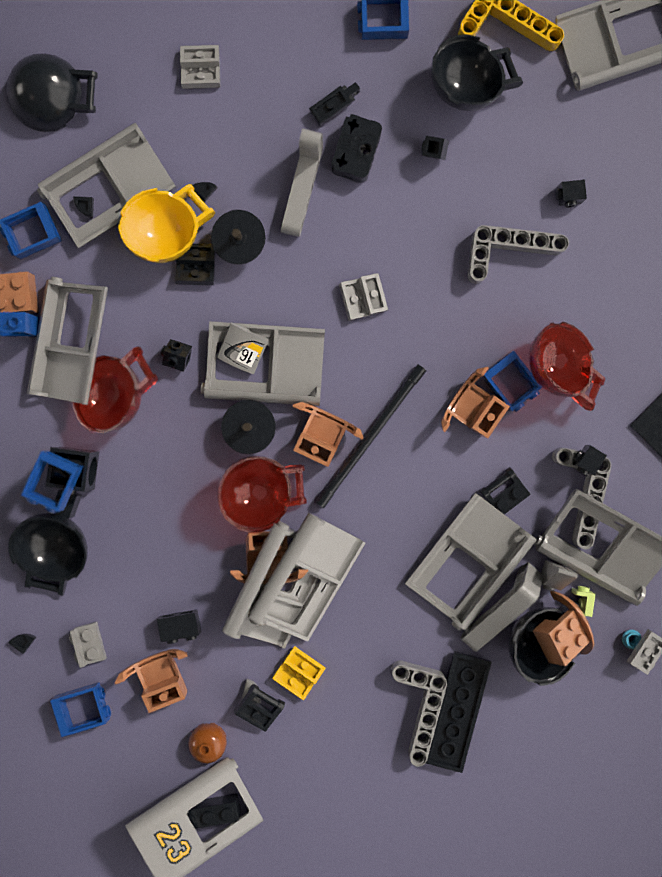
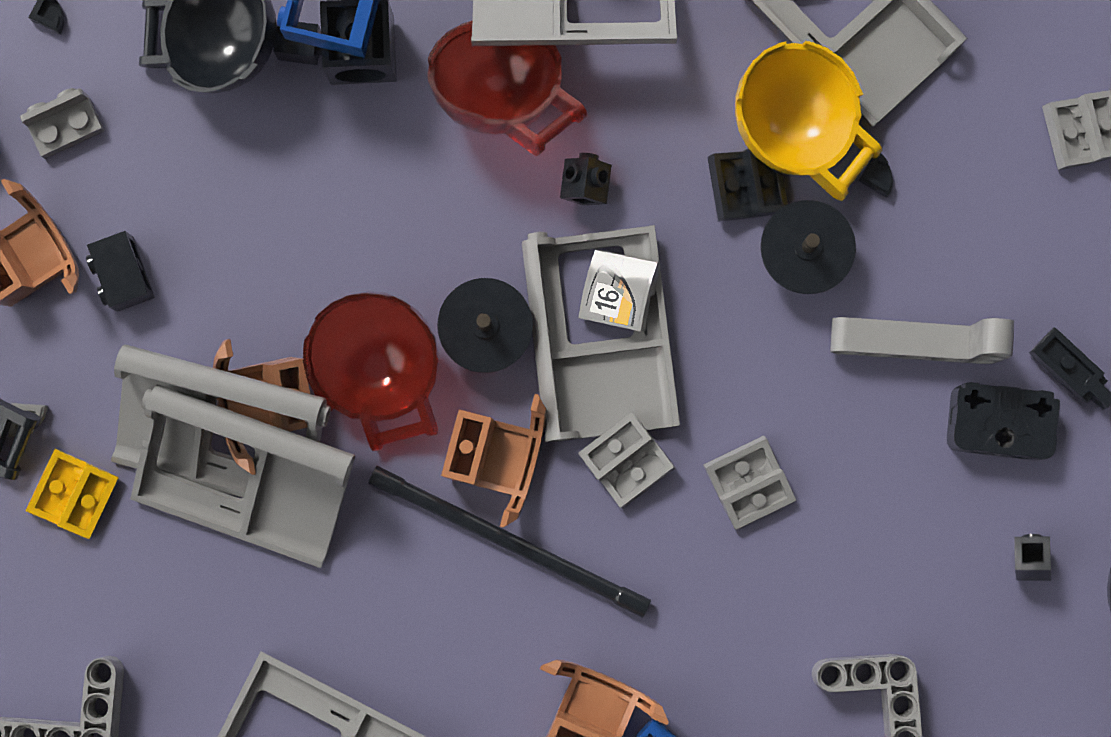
camera: 75 degrees right, 5 degrees down
none -> light grey slope [578,412,676,509]

